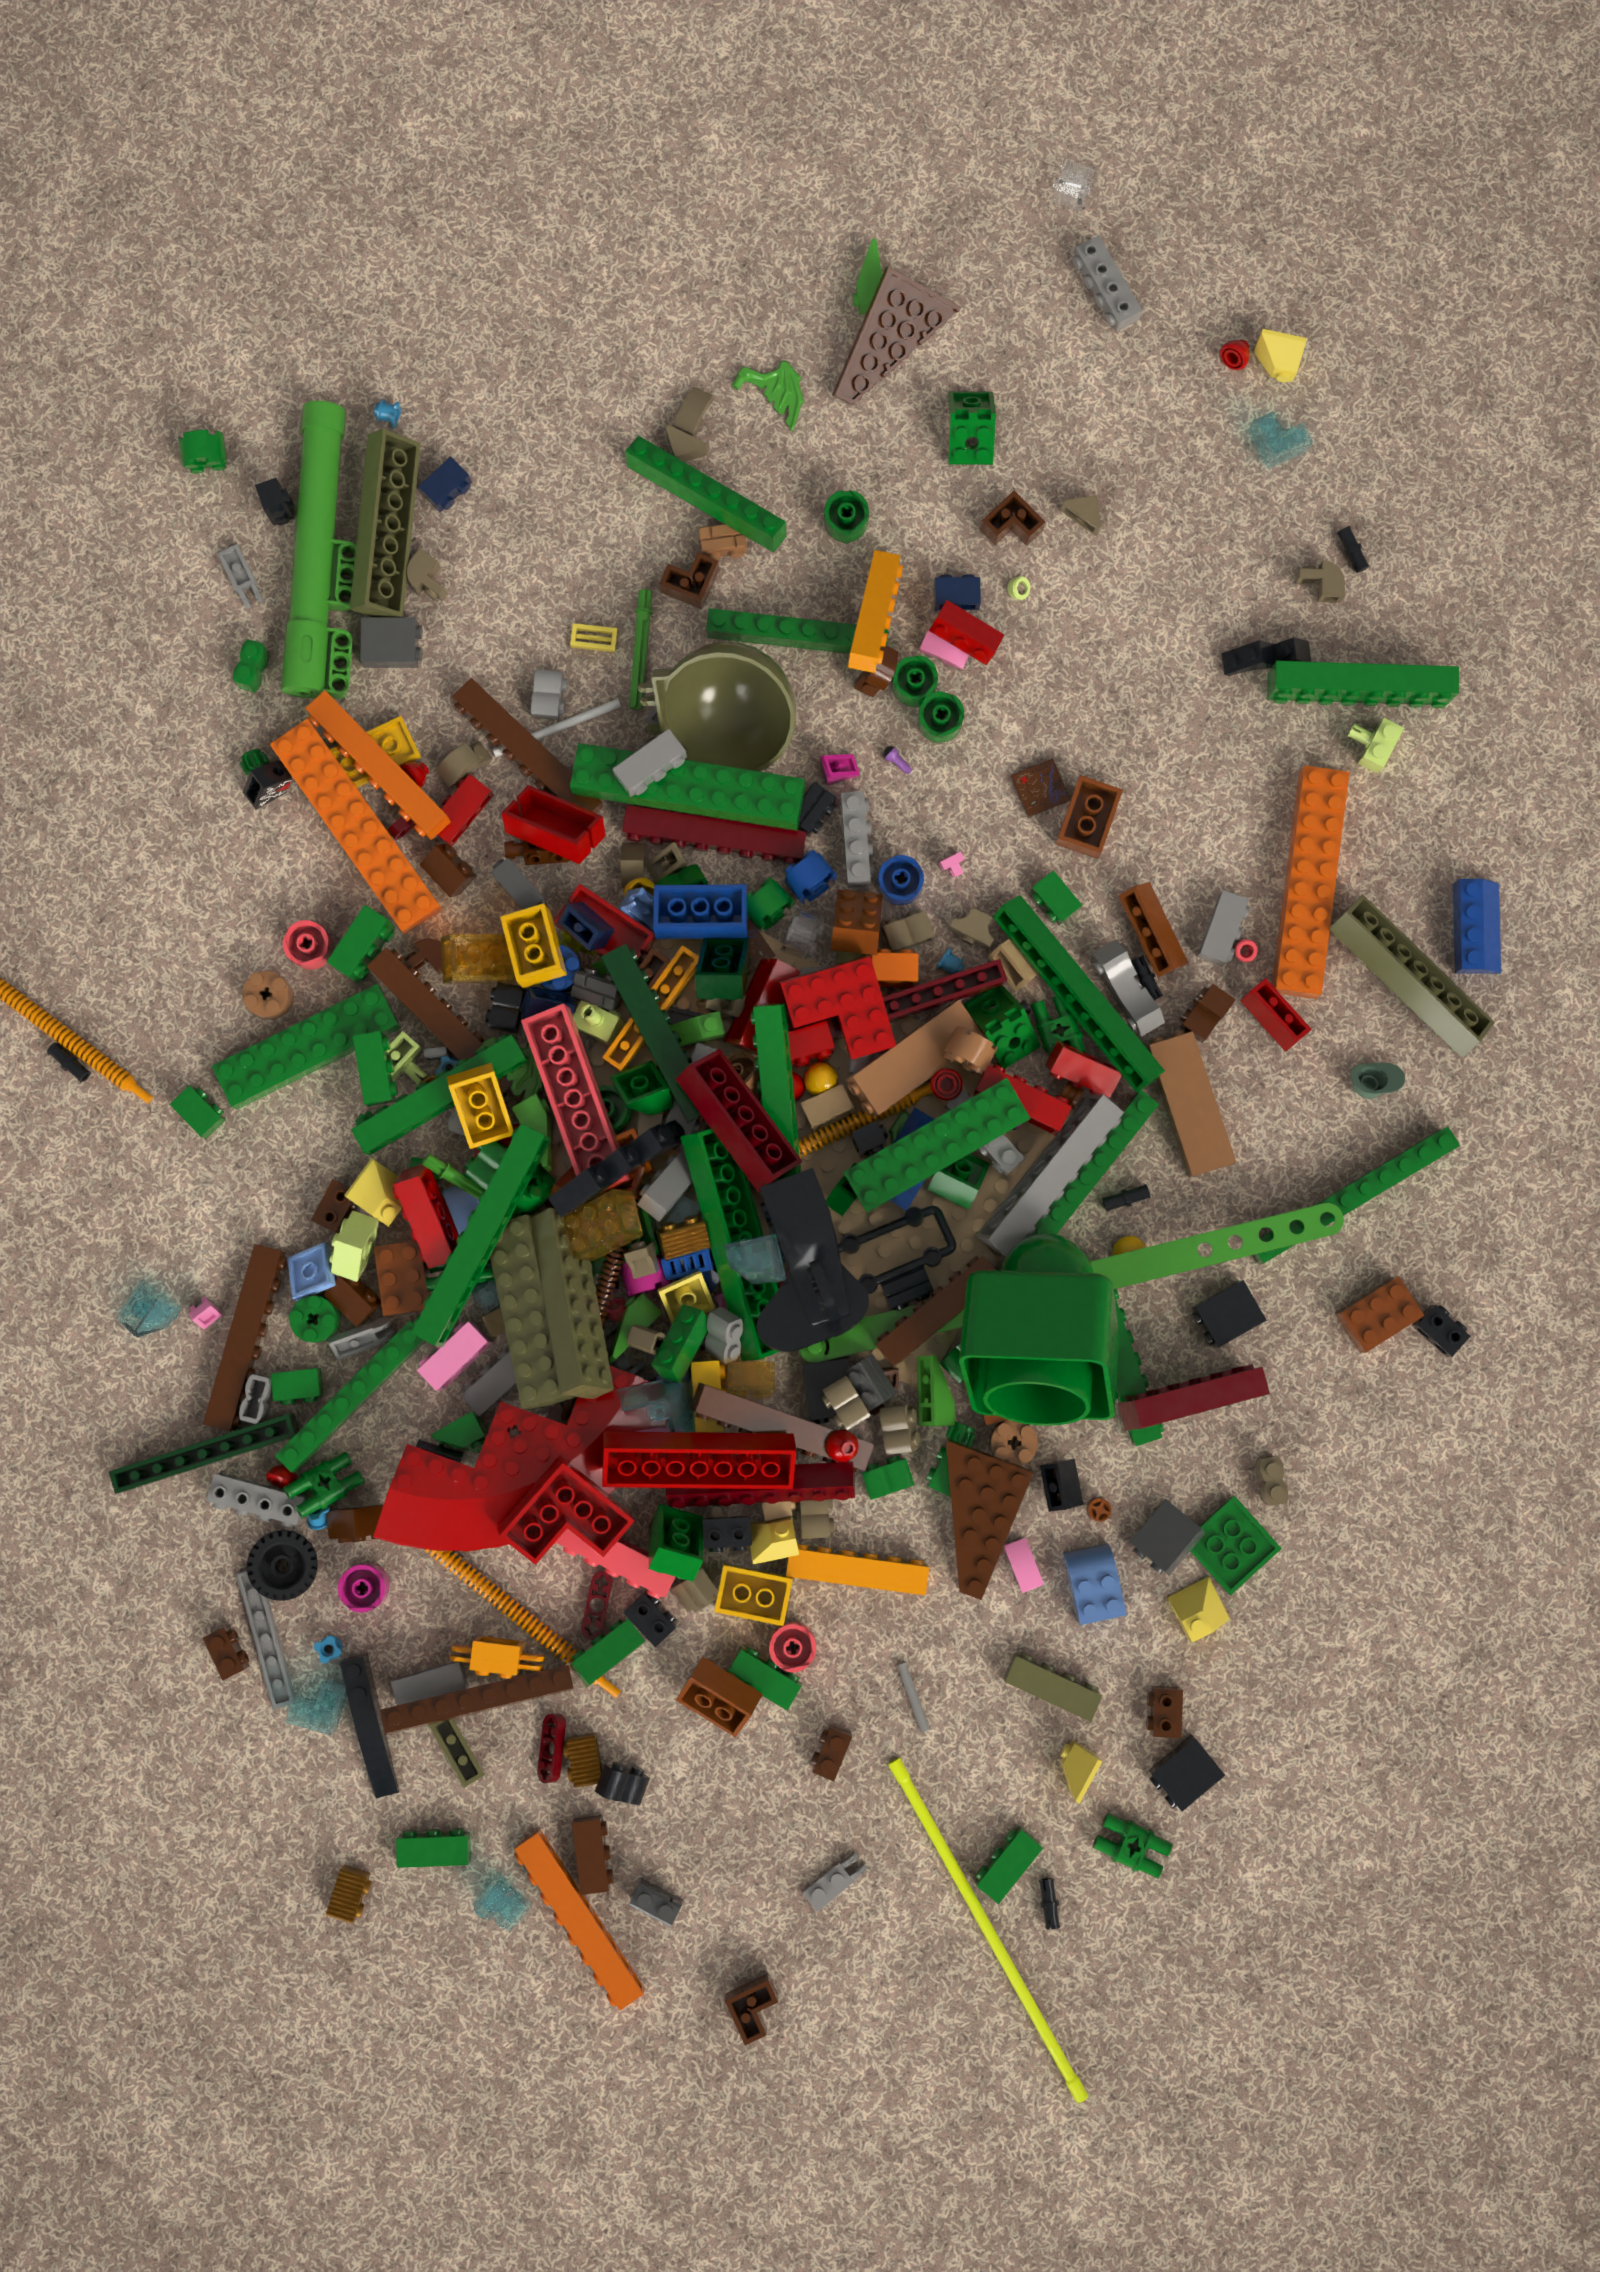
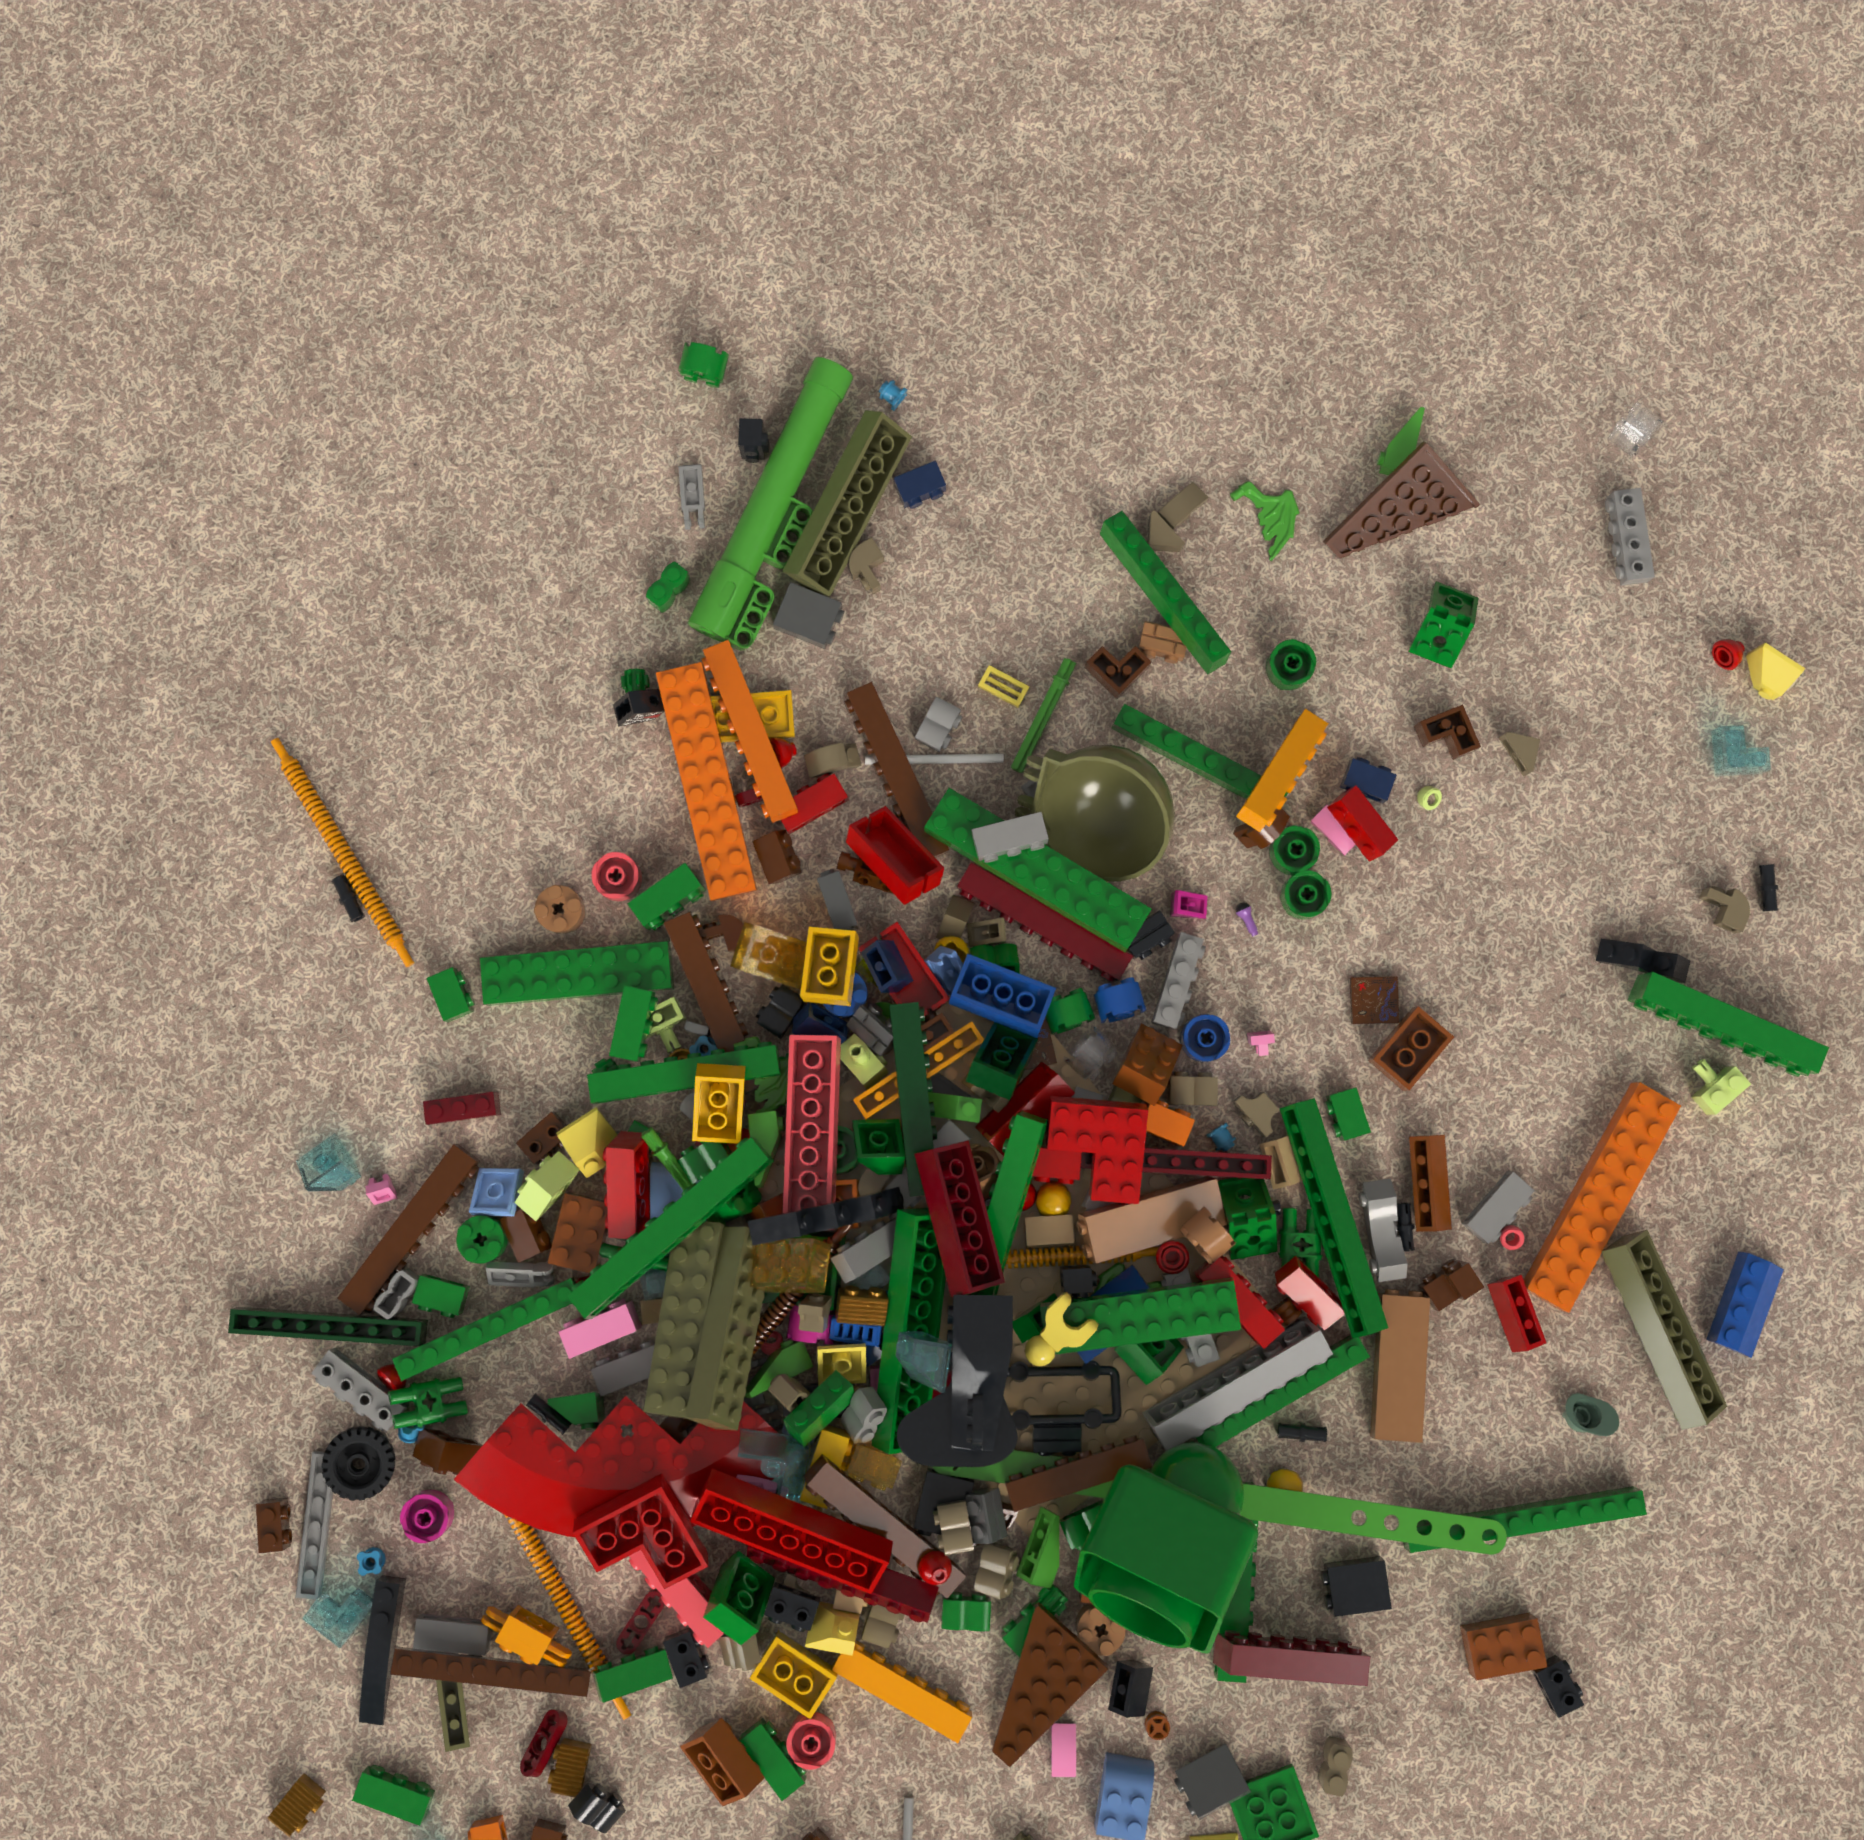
camera: 20 degrees right, 0 degrees up
none -> dark red brick [423,1092,501,1125]
none -> light yellow piece [1024,1292,1099,1367]

